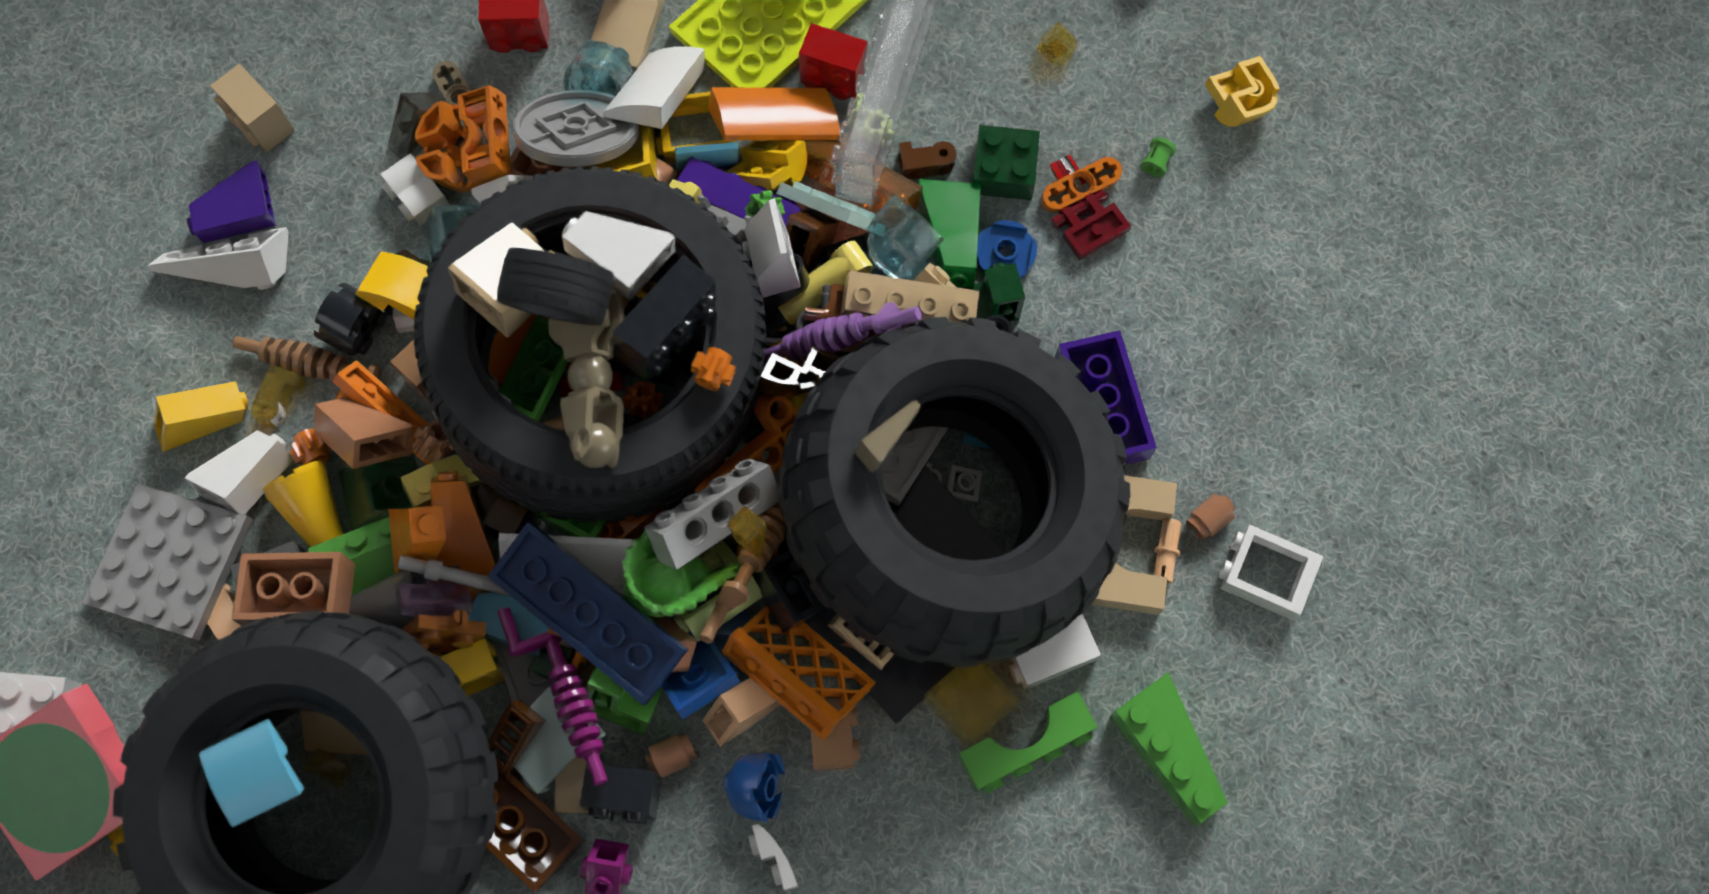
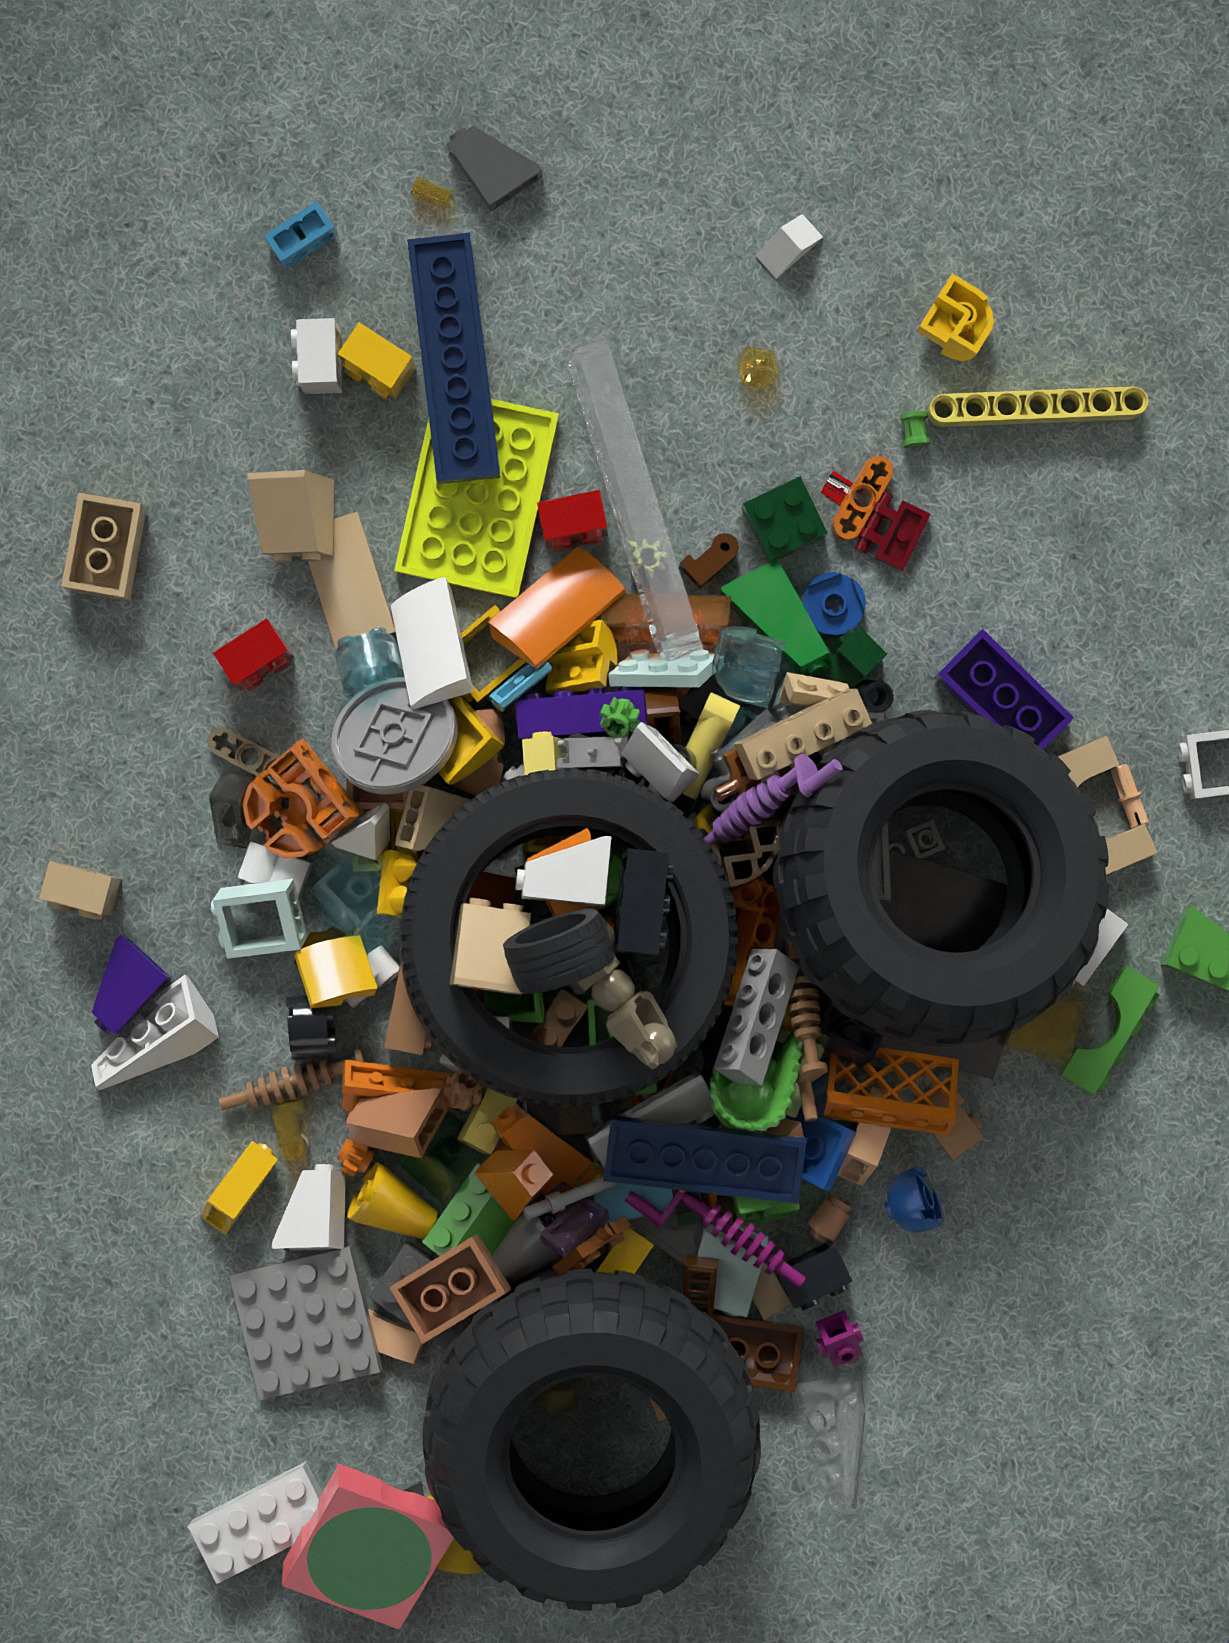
camera: 30 degrees left, 15 degrees up
medium azure slope [199,719,304,827] -> none
orange gear [691,347,736,391] -> none
clear yellow slope [727,506,766,558] -> none
white slope [748,824,798,891] -> none
dark tan slope [855,401,920,473] -> none
nougat brick [1186,494,1236,541] -> none
none -> light aqua window [211,879,308,959]
none -> light yellow beam [927,386,1148,427]

